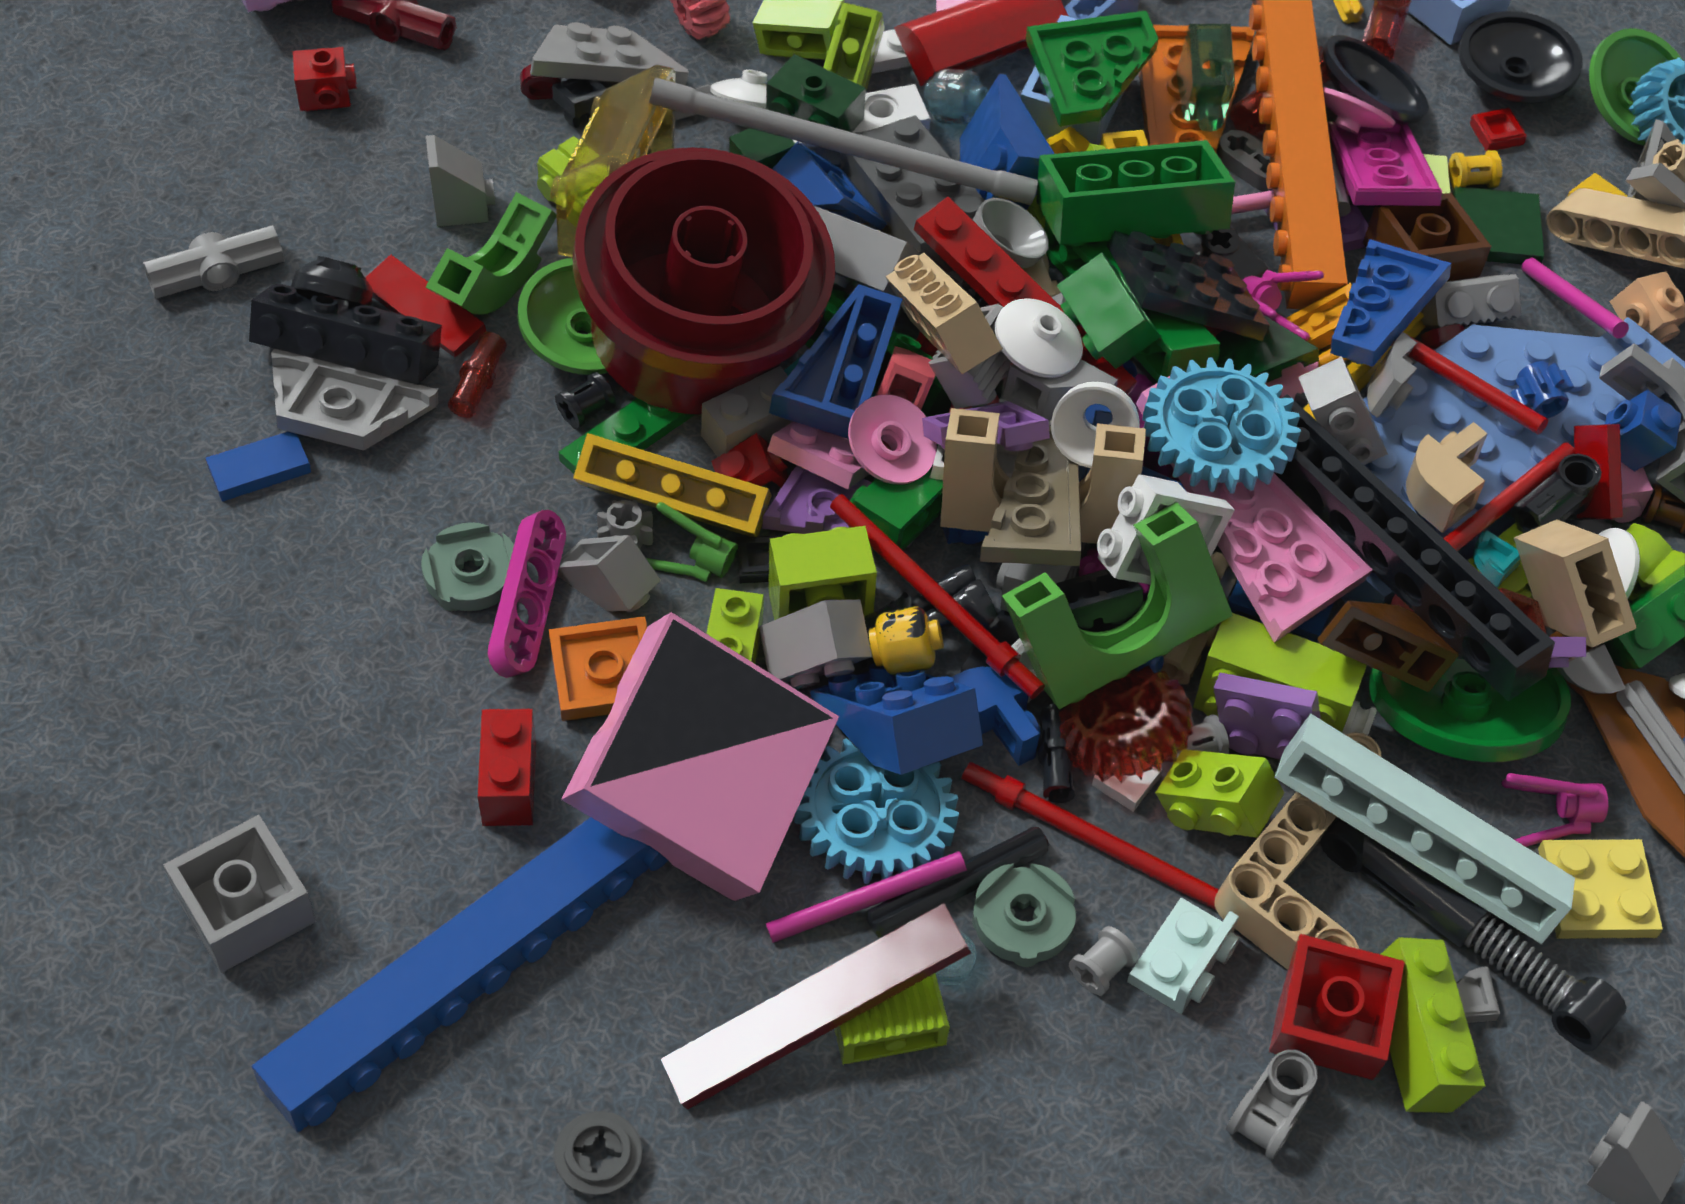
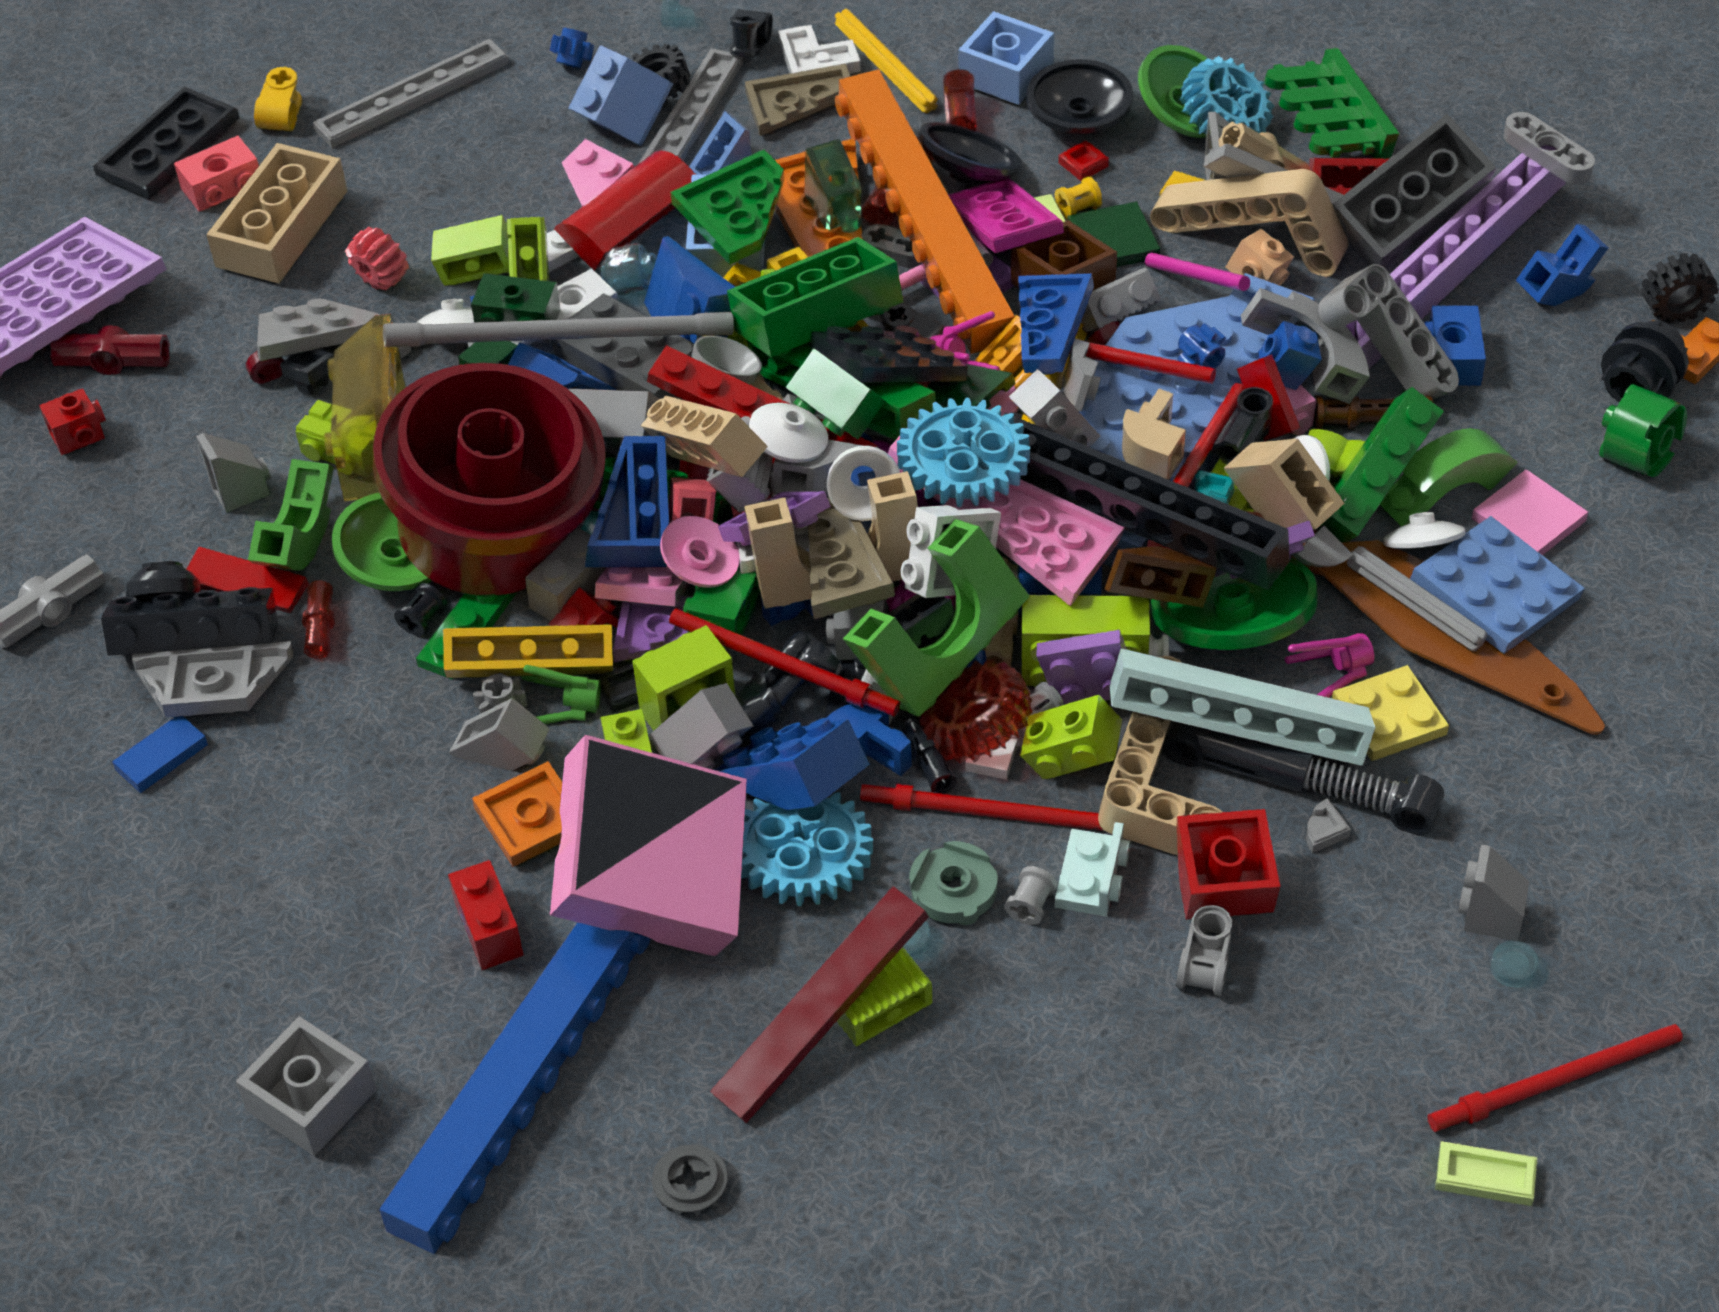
camera: 15 degrees left, 5 degrees down
sand green plate [421,523,514,611] -> none
dark pink beam [488,510,566,678] -> none
dark pink bar [766,851,967,943] -> none
black axle [867,827,1049,937] -> none
yellow head [869,606,944,676] -> none
bright pink dish [1323,87,1395,134] -> none
lime brick [1380,937,1485,1113] -> none

